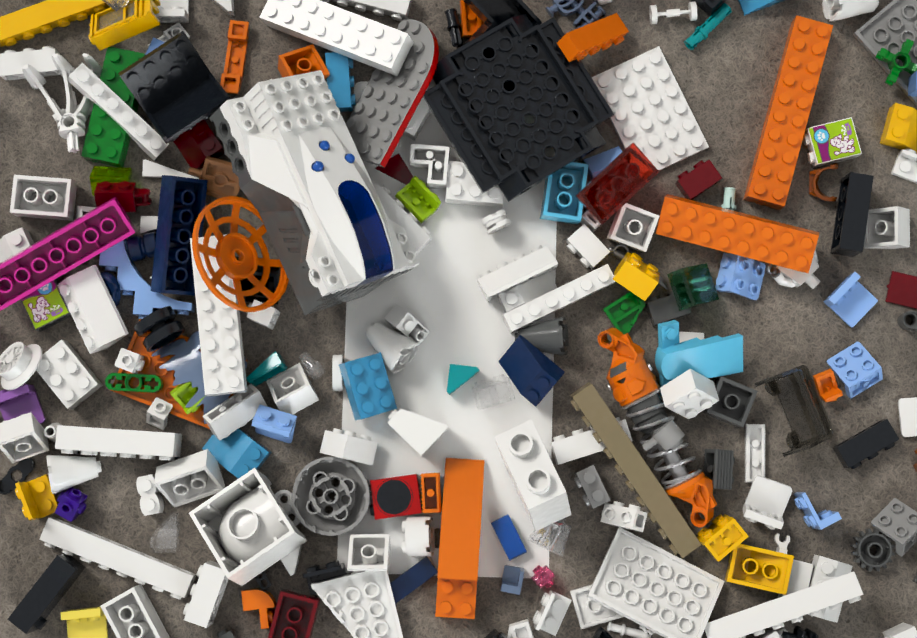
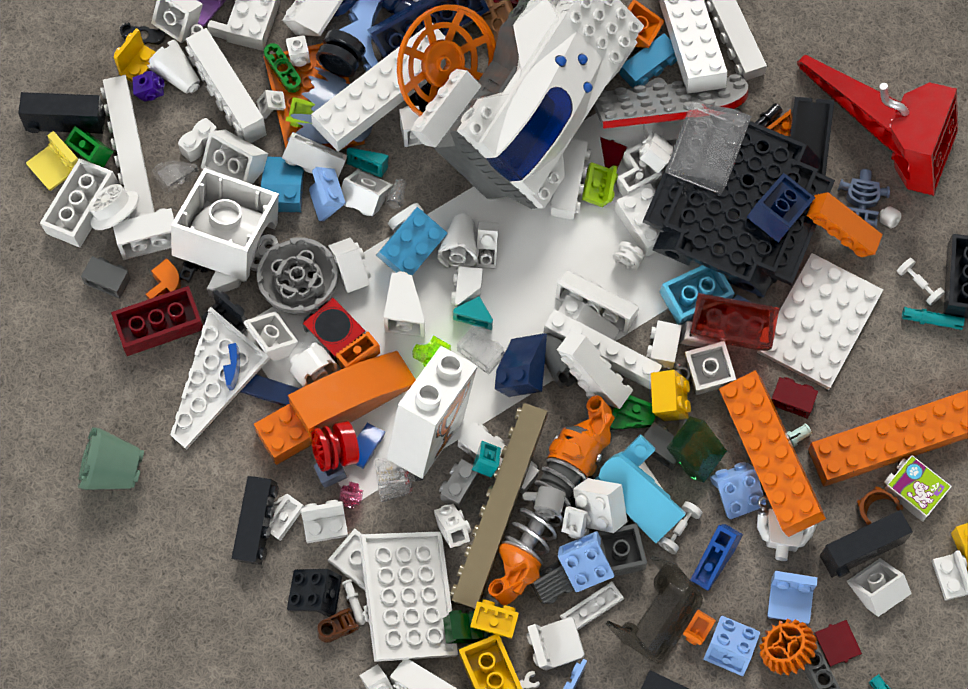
camera: 50 degrees right, 15 degrees down
none -> green brick [64,126,114,167]
none -> white wheel [88,184,139,230]
none -> white tile [207,20,227,40]
none -> blue slope [223,343,240,390]
none -> red wheel [311,421,360,472]
none -> white brick [411,69,481,148]
none -> clear neon green brick [412,335,451,367]
none -> dark green brick [443,610,490,644]
none -> white slope [451,266,483,308]
none -> teal slope [472,441,501,477]
none -> white wedge [557,331,633,409]
none -> light blue bracket [558,531,614,592]
none -> white bracket [561,506,589,539]
none -> white brick [639,132,674,173]
none -> white wheel [658,501,703,554]
none -> clear slope [665,102,752,194]
none -> blue slope [690,524,743,591]
none -> dark blue slope [747,173,815,242]
none -> orange gear [759,618,817,676]

